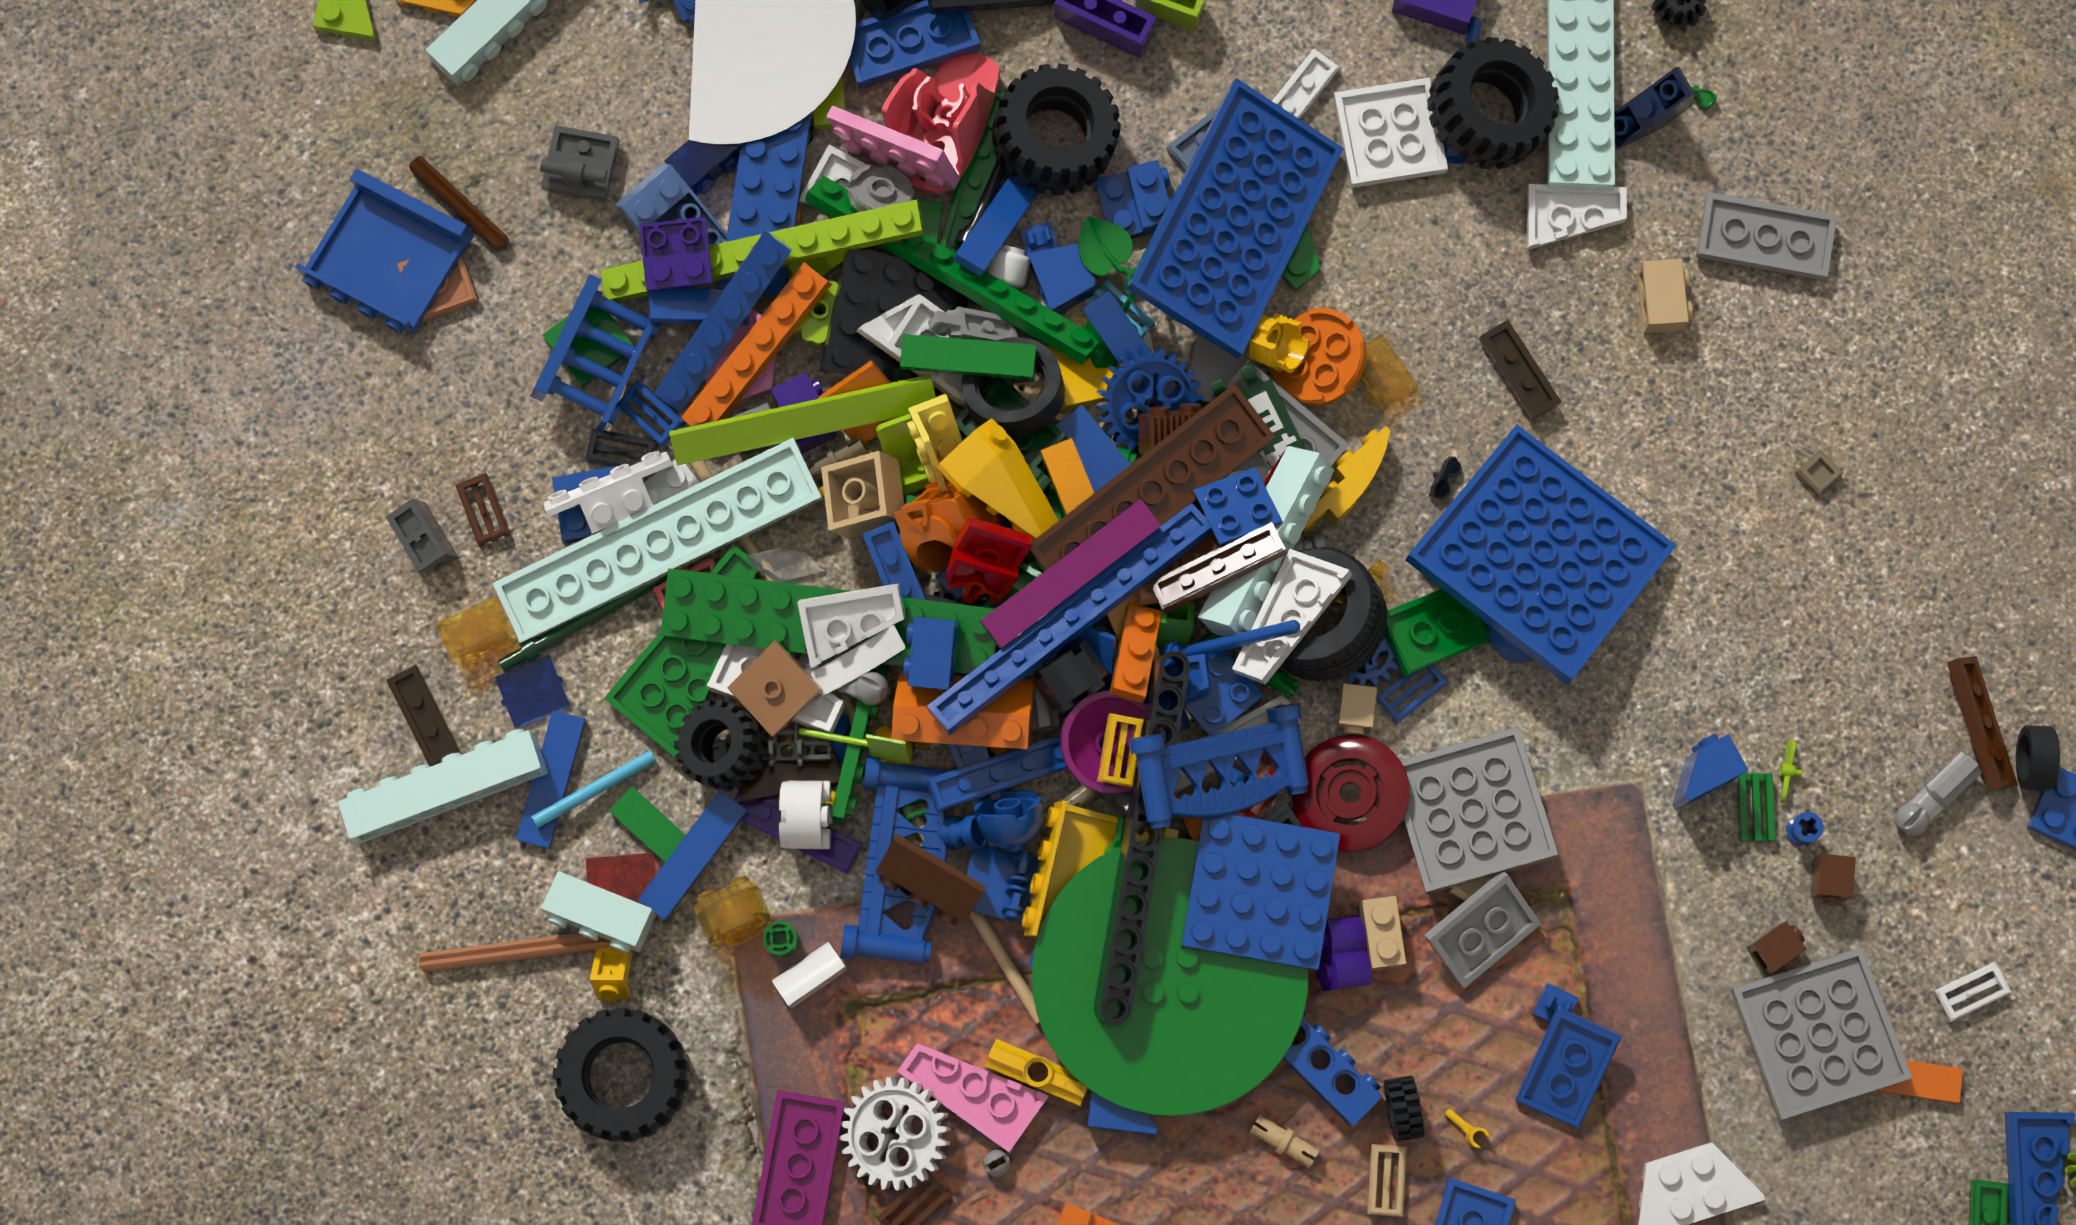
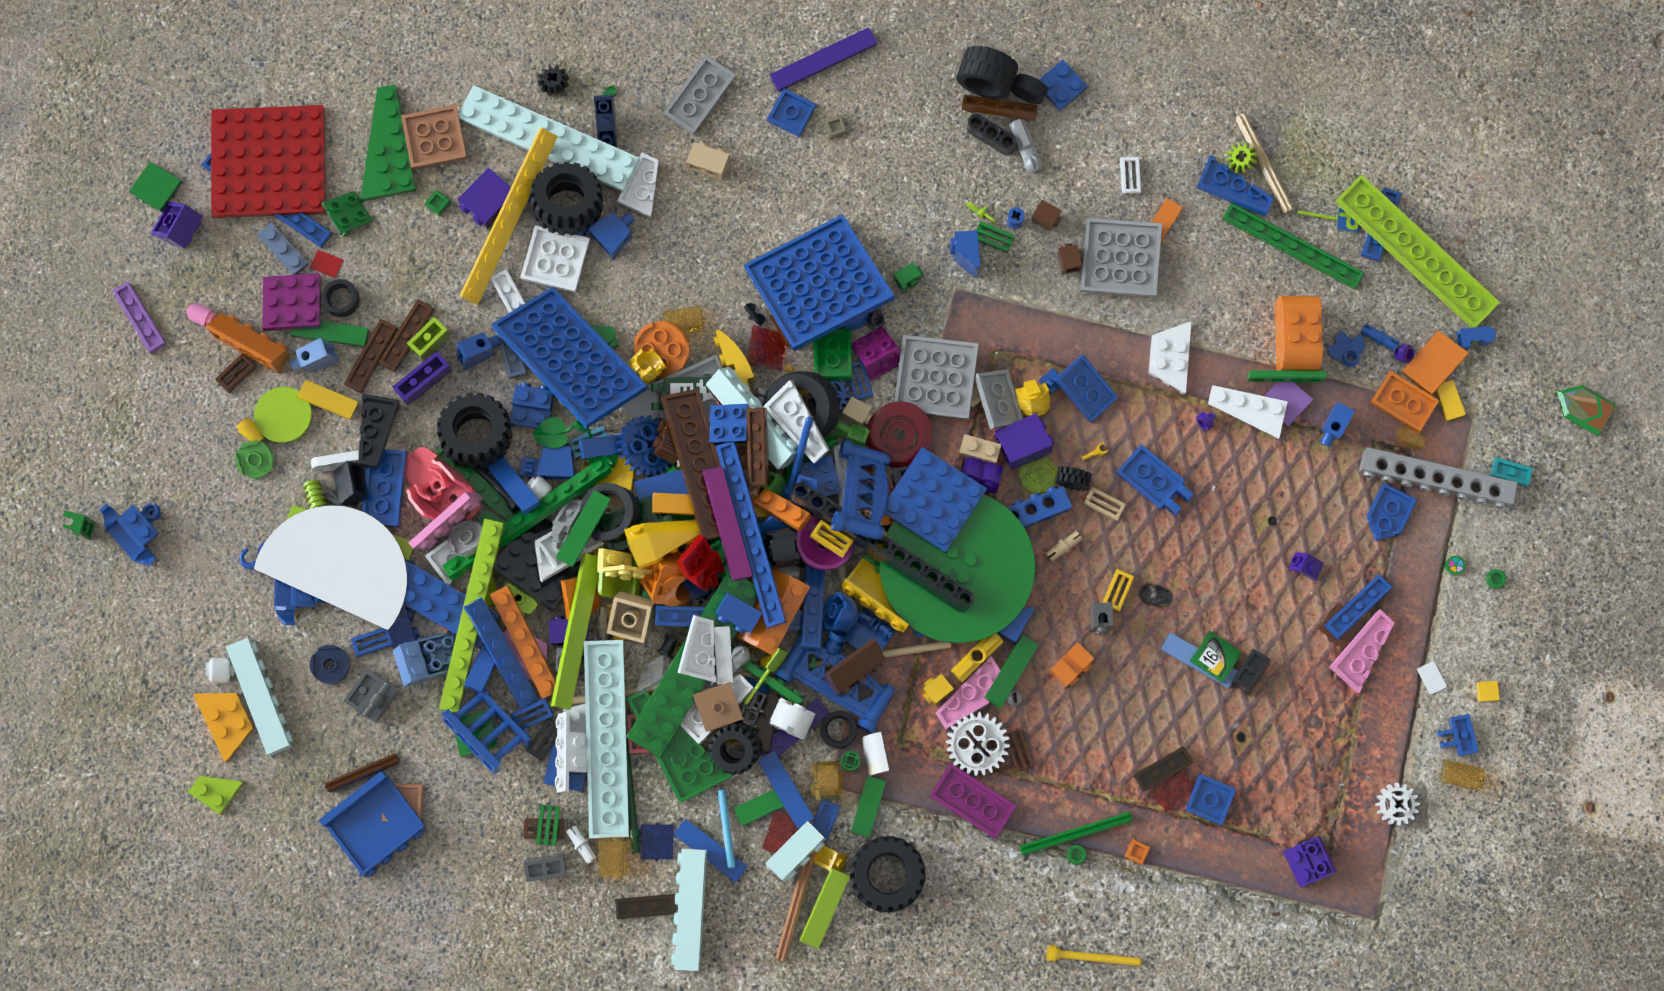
camera: 70 degrees left, 0 degrees up
dark purple plate [639,217,713,292] -> none
dark brown plate [1479,320,1561,421] -> none
none -> dark blue plate [310,645,350,684]
none -> blue tile [351,628,394,658]
none -> blue torso [456,333,501,371]
none -> yellow plate [459,128,558,305]
none -> green tile [536,805,561,846]
none -> white axle [566,826,596,864]
none -> blue torso [588,213,635,259]
none -> black bush [657,634,681,659]
none -> clear red hinge [747,325,786,370]
none -> blue tile [767,88,817,138]
none -> dark purple tile [770,27,877,92]
none -> lime tile [800,867,850,949]
none -> blue tile [812,799,841,843]
none -> black tyre [820,711,857,749]
none -> bright green plate [834,422,869,447]
none -> magenta bracket [851,326,901,381]
none -> green tile [851,776,886,838]
none -> black plate [867,308,885,329]
none -> green brick [893,262,924,294]
none -> yellow brick [922,674,954,705]
none -> black tyre [956,46,1018,99]
none -> black beam [967,114,1016,155]
none -> green tile [984,634,1038,708]
none -> dark purple brick [995,413,1054,470]
none -> yellow hair [1015,380,1051,417]
none -> clear neon green tile [1019,457,1057,494]

